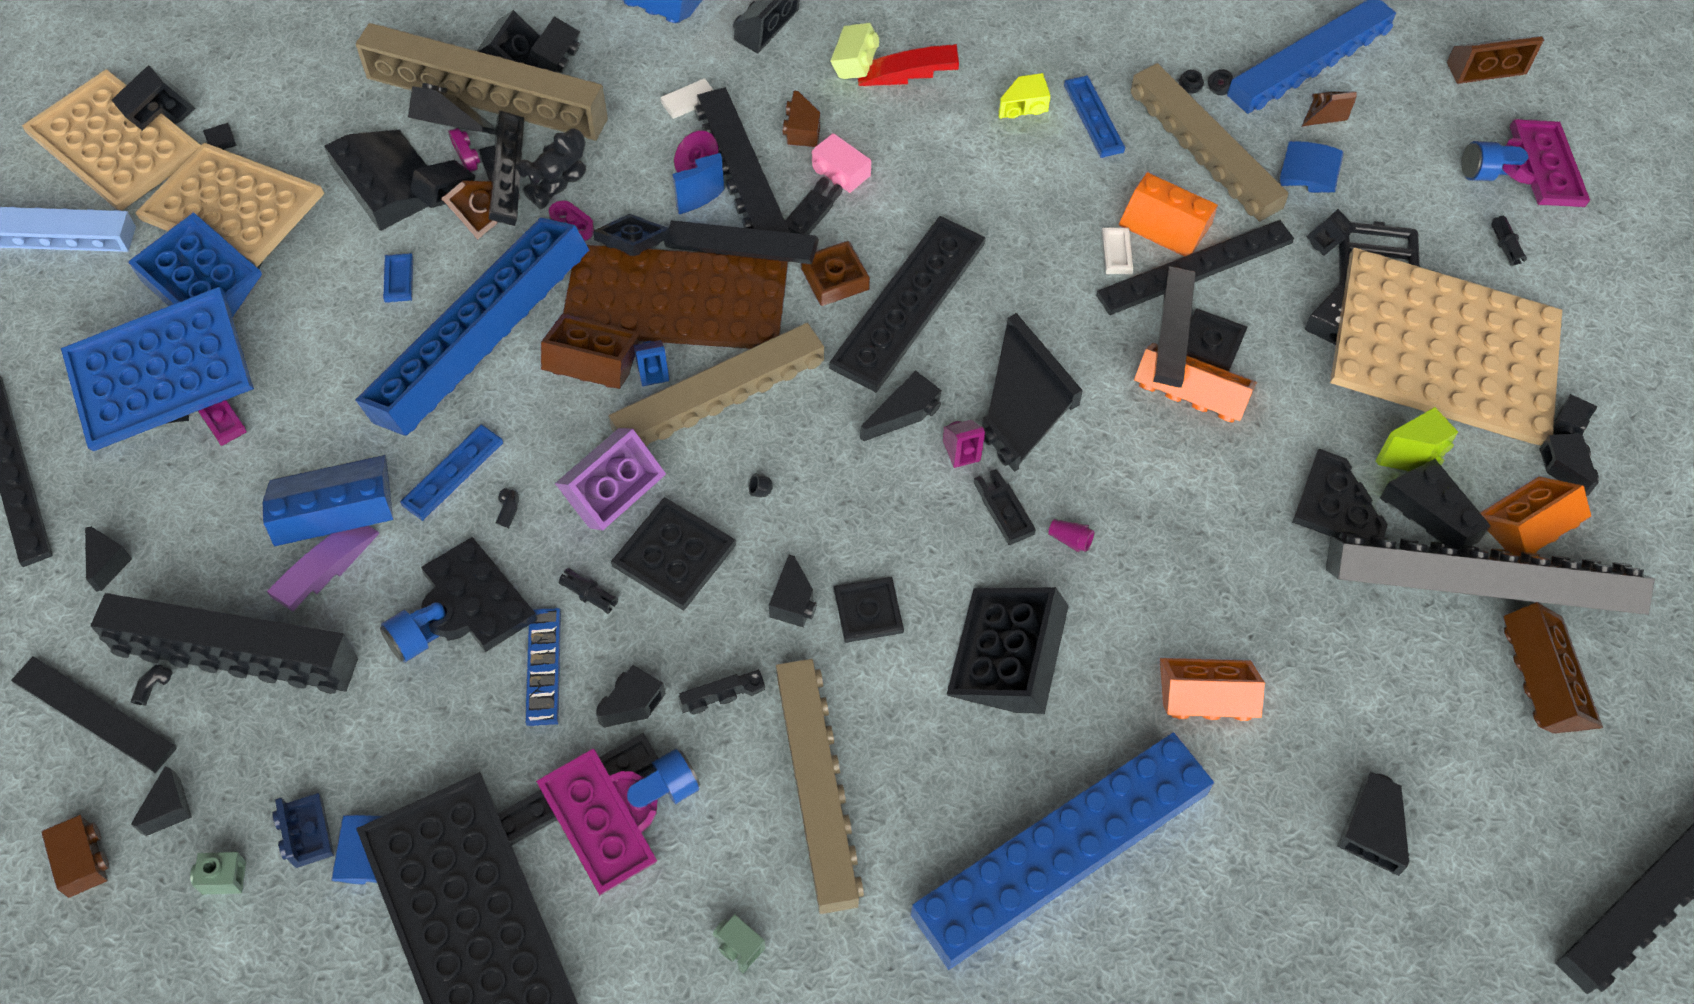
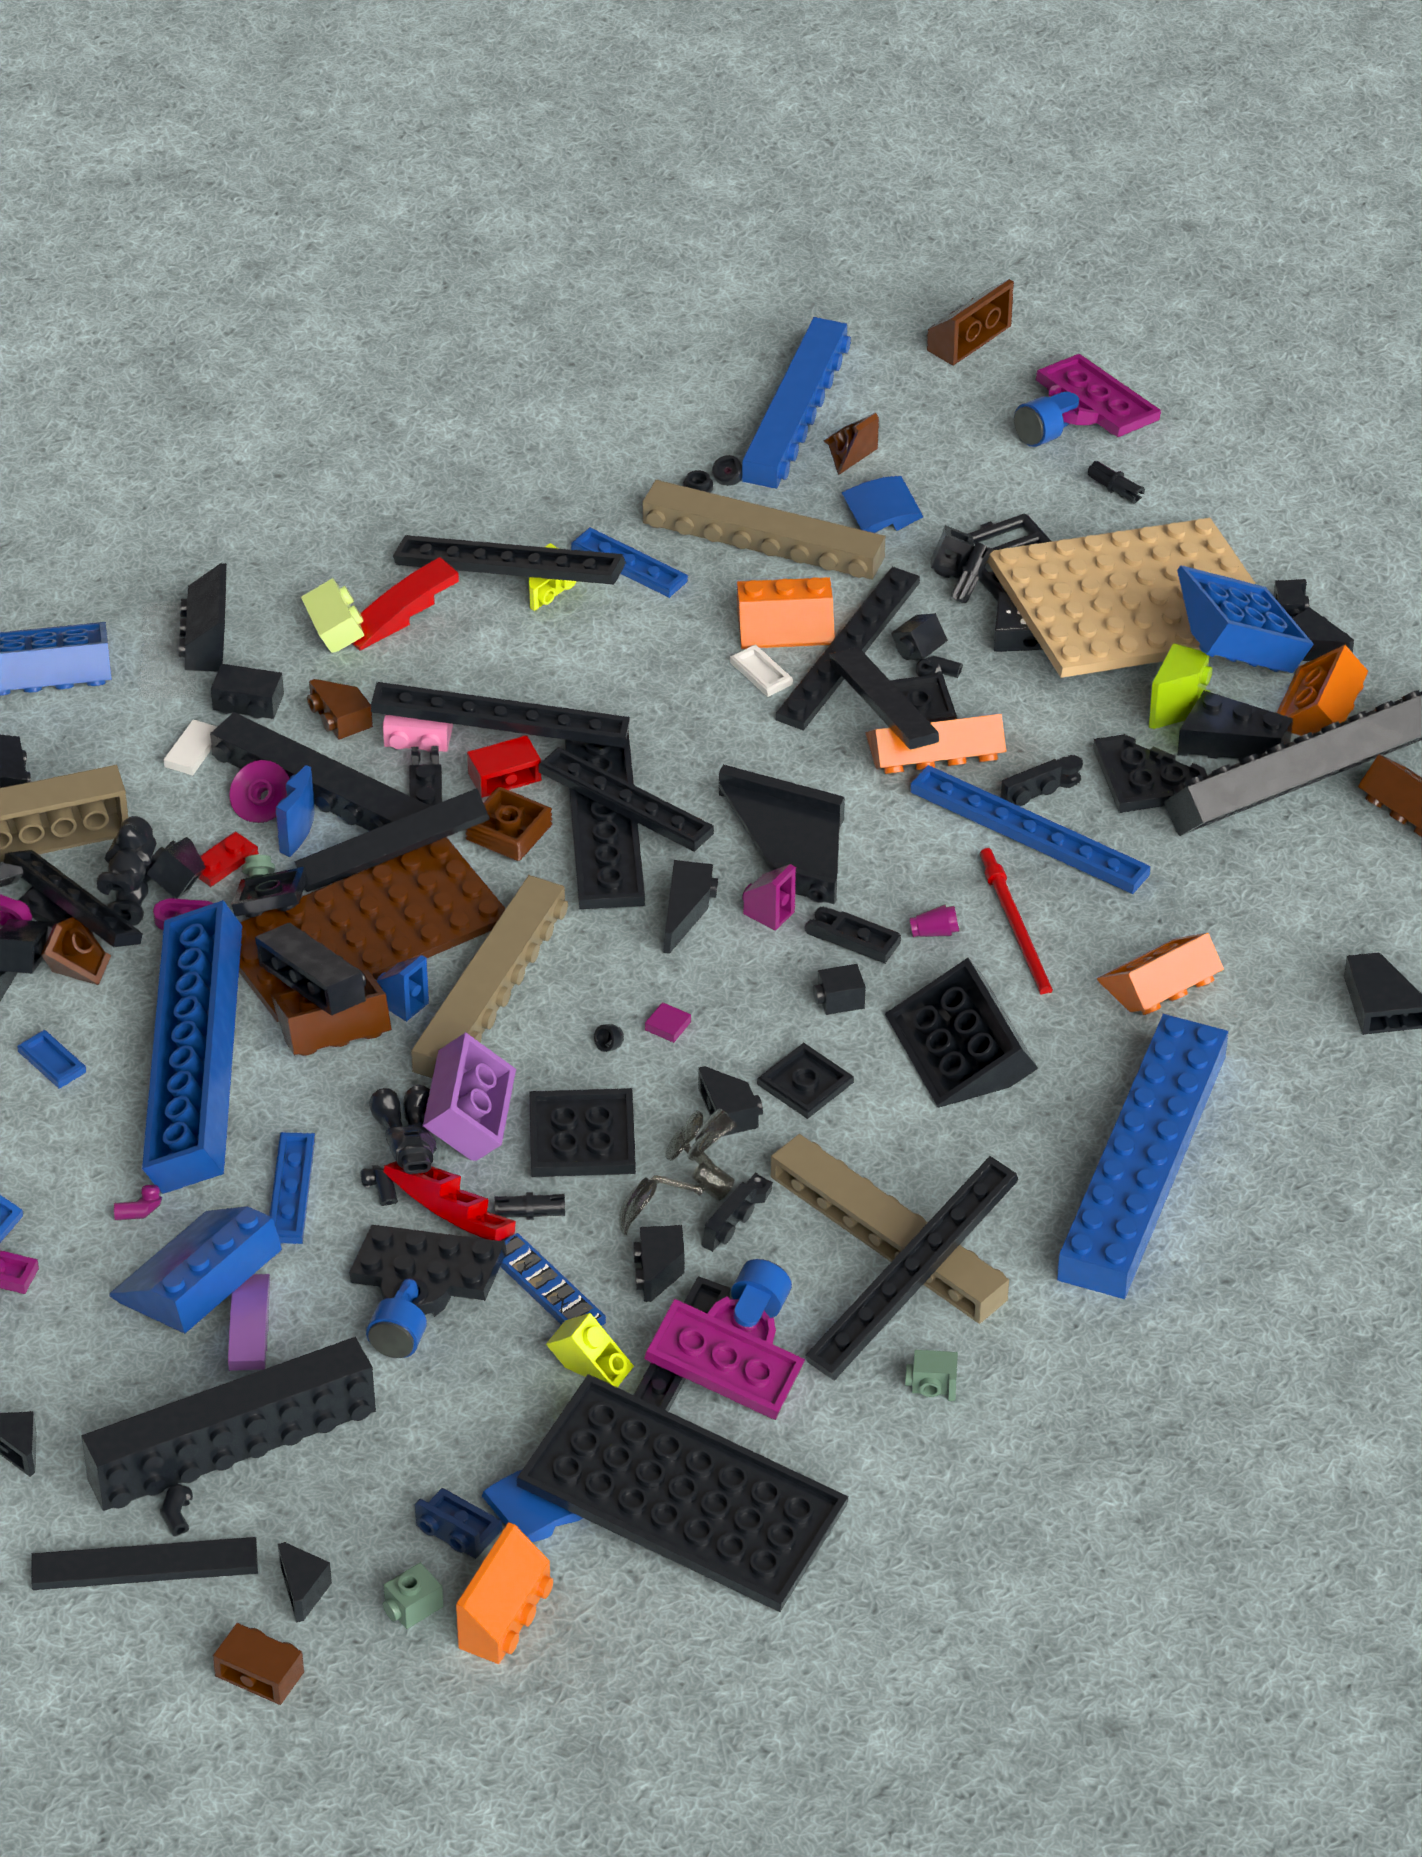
camera: 35 degrees left, 15 degrees down
none -> magenta arm [114,1185,162,1220]
none -> black slope [147,837,206,899]
none -> red plate [198,831,259,887]
none -> black brick [211,664,284,719]
none -> sand green plate [242,855,275,878]
none -> black brick [255,923,366,1016]
none -> black piece [369,1085,437,1174]
none -> black plate [371,682,630,748]
none -> red slope [384,1161,516,1241]
none -> black plate [393,535,626,585]
none -> orange slope [456,1522,553,1664]
none -> red brick [467,735,542,798]
none -> black tile [539,747,714,852]
none -> neon yellow slope [546,1313,634,1387]
none -> clear smoke plant [619,1109,737,1236]
none -> magenta tile [645,1002,691,1043]
none -> black plate [805,1156,1018,1381]
none -> black brick [813,964,866,1015]
none -> black brick [891,613,948,660]
none -> blue plate [911,765,1150,894]
none -> black arm [916,656,963,678]
none -> black axle [951,541,994,604]
none -> red bar [980,848,1053,995]
none -> black hinge [1000,754,1083,806]
none -> blue slope [1177,565,1314,673]

